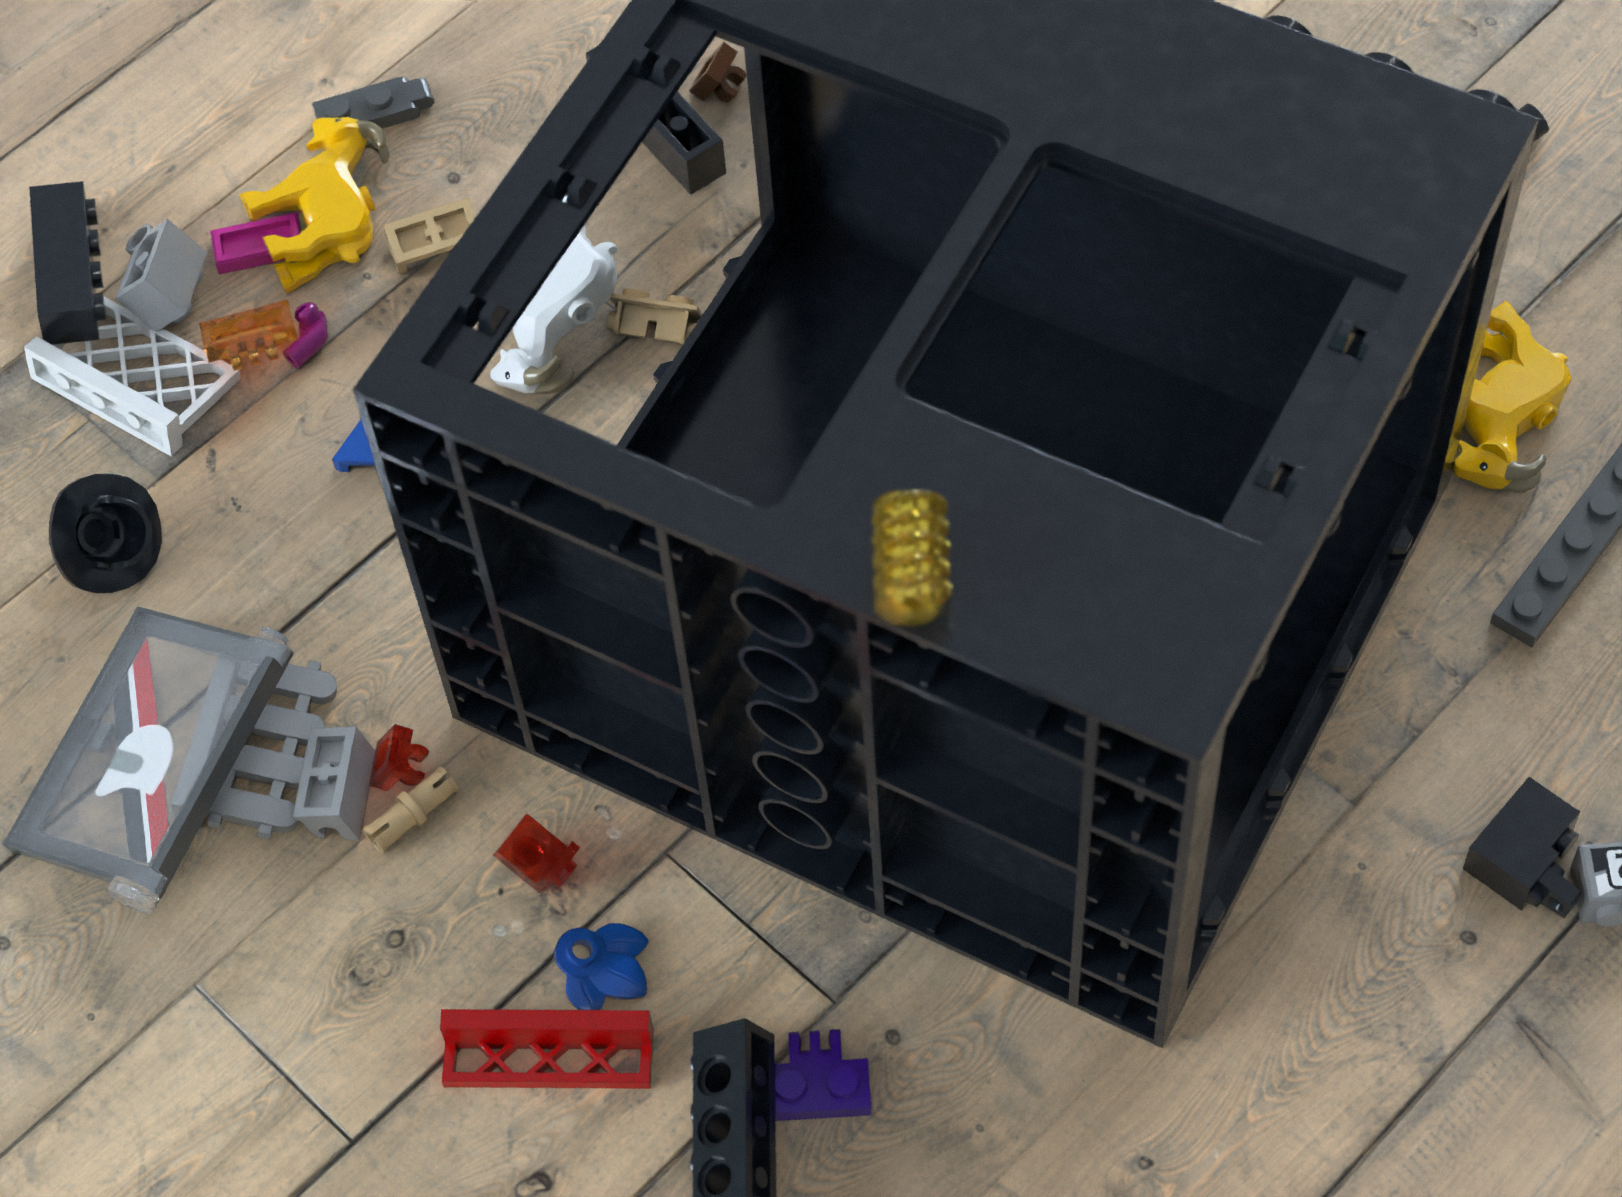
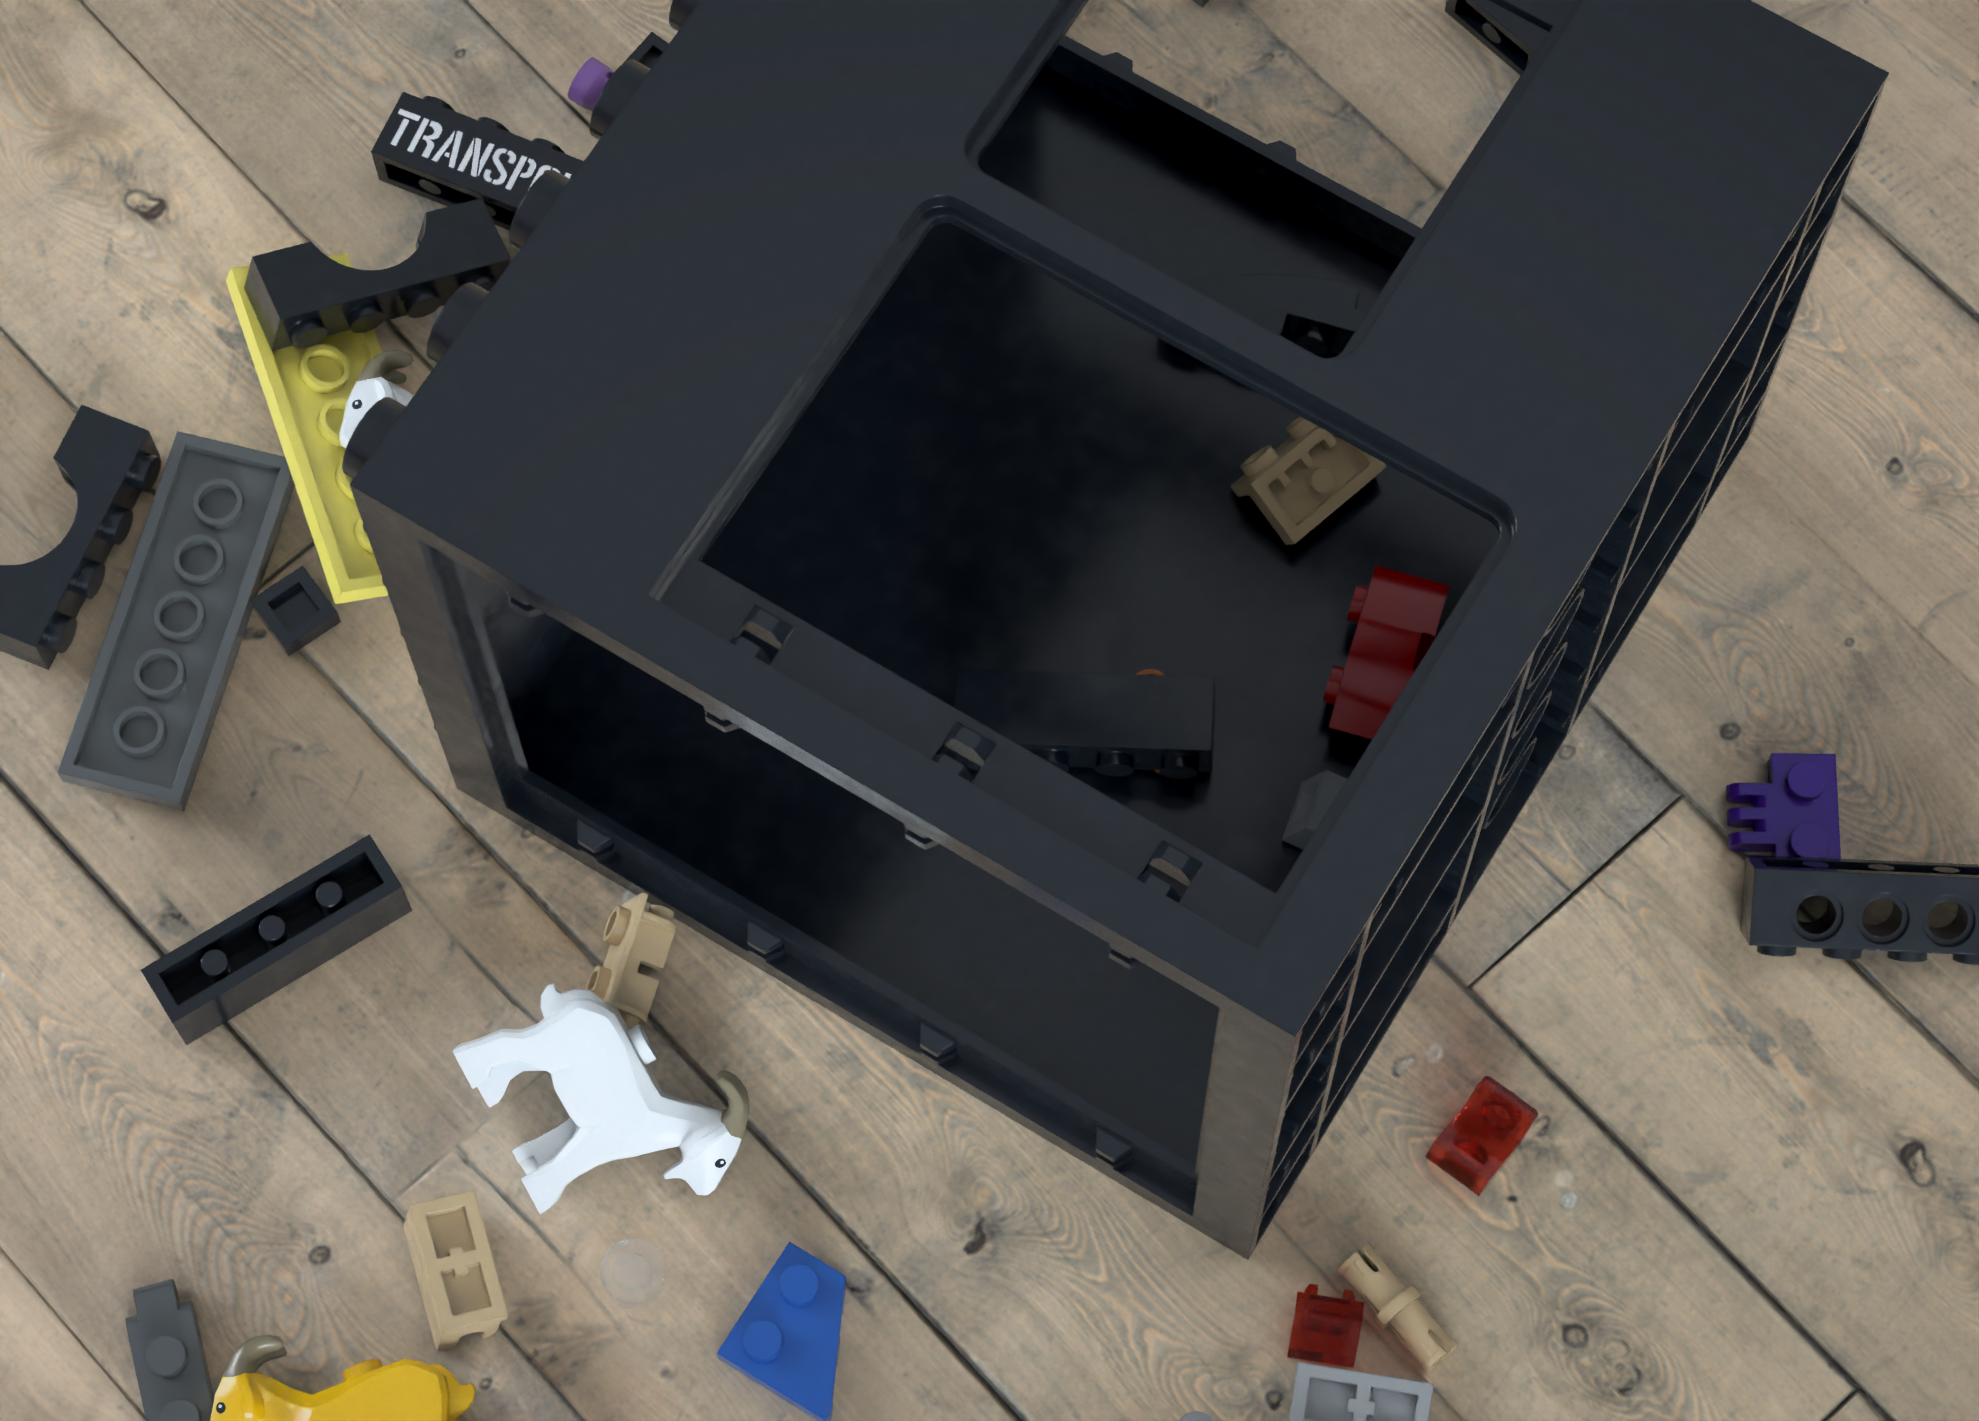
camera: 90 degrees left, 10 degrees up
red fence [440,1009,654,1089] -> none
blue plate [554,923,649,1010] -> none
reddish brown tile [689,42,747,103] -> none
clear yellow piece [872,490,951,626] -> none

